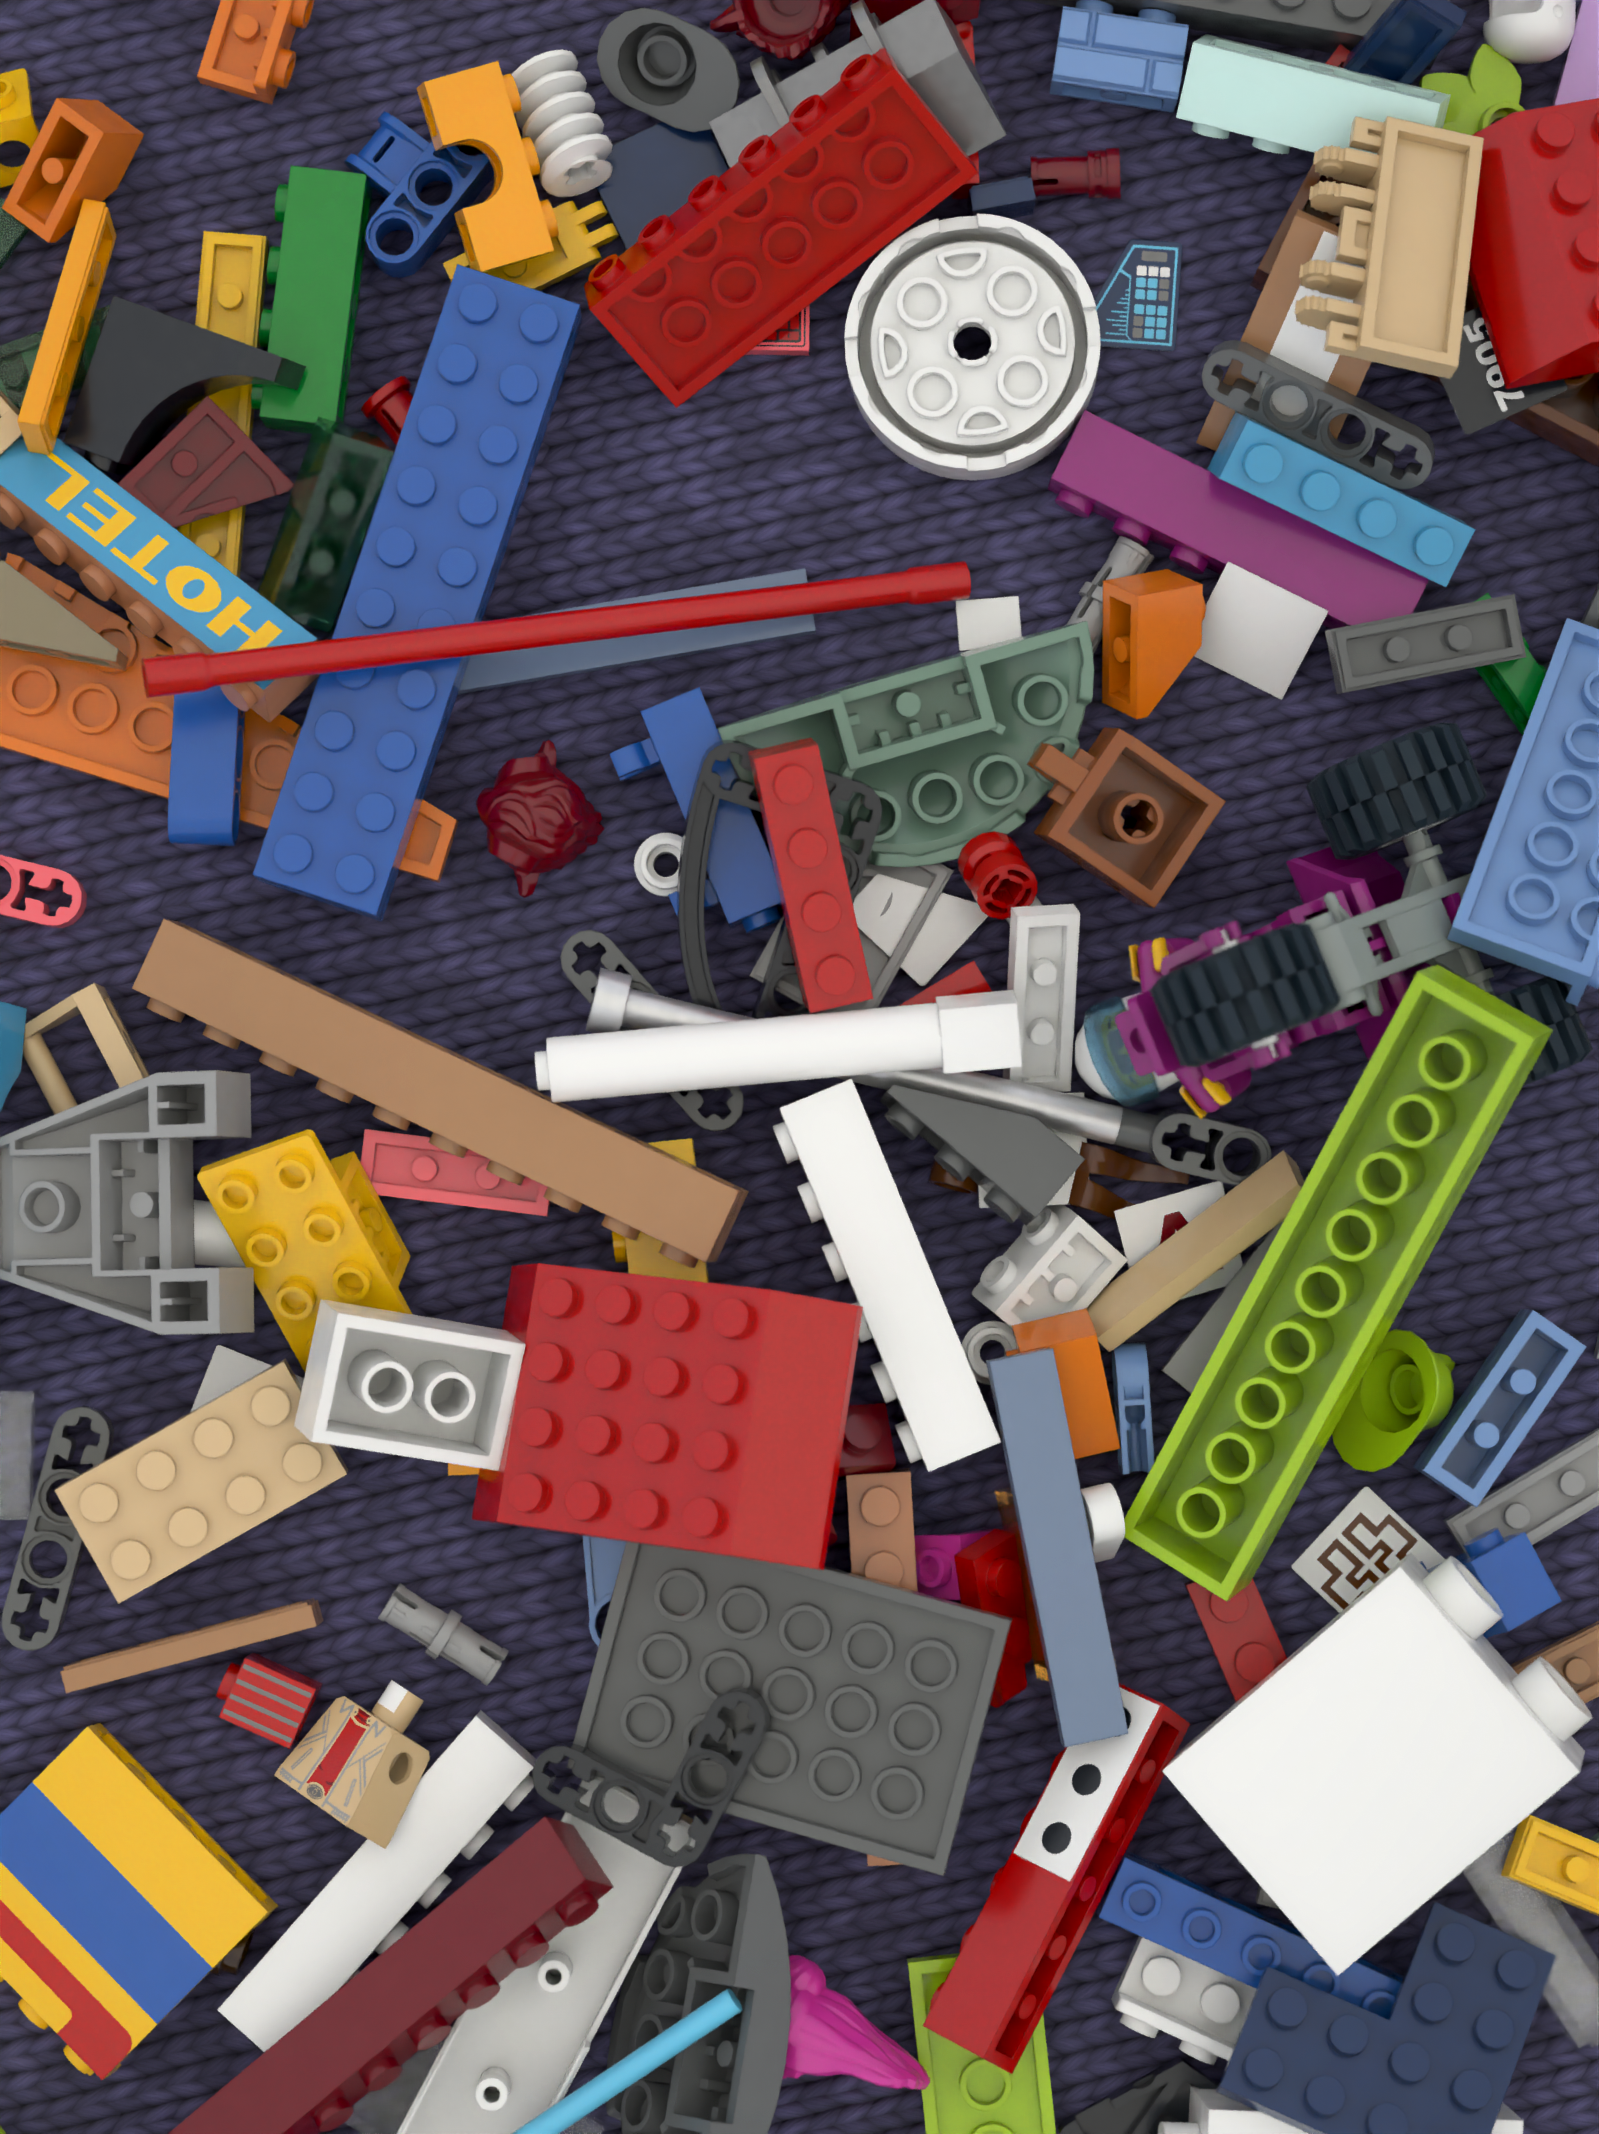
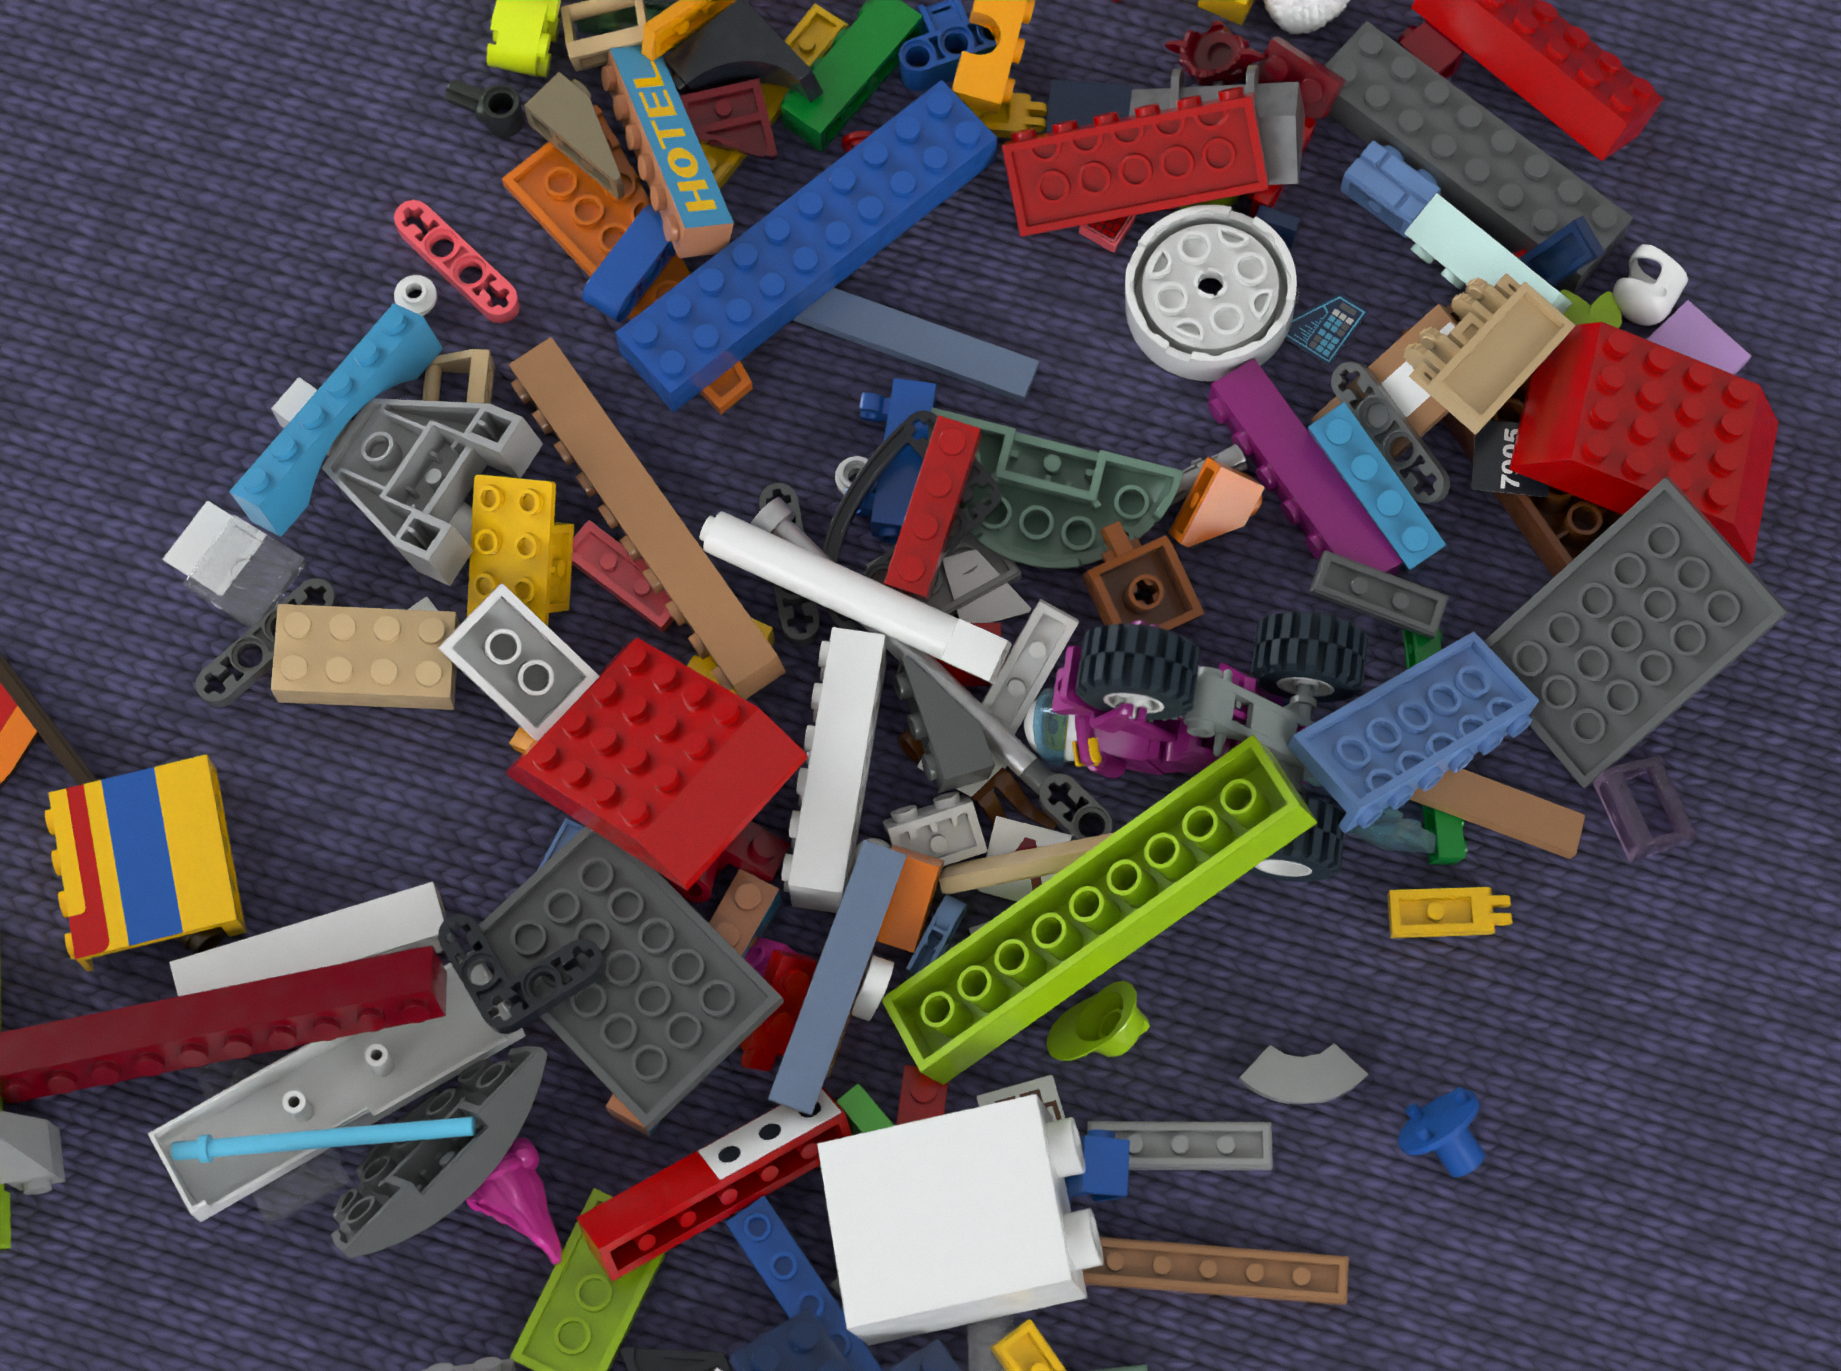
camera: 30 degrees right, 15 degrees down
medium nougat tile [60,1598,324,1693] -> none
red piece [141,561,971,698] -> none
red brick [216,1652,323,1749] -> none
clear green brick [257,416,394,633] -> none
tan torso [274,1680,430,1849] -> none
light grey pin [378,1583,509,1686] -> none
dark red hair [476,740,605,898] -> none
white piece [512,49,613,197] -> none
dark grey piece [597,7,740,132] -> none
white sticker [955,596,1022,651] -> none
red wheel [958,831,1038,919] -> none
dark red pin [1030,147,1121,199] -> none
white bracket [1111,1936,1256,2065] -> none
white sticker [1194,561,1329,700] -> none
medium blue brick [1413,1309,1586,1507] -> none
none -> bright green piece [836,1083,894,1135]

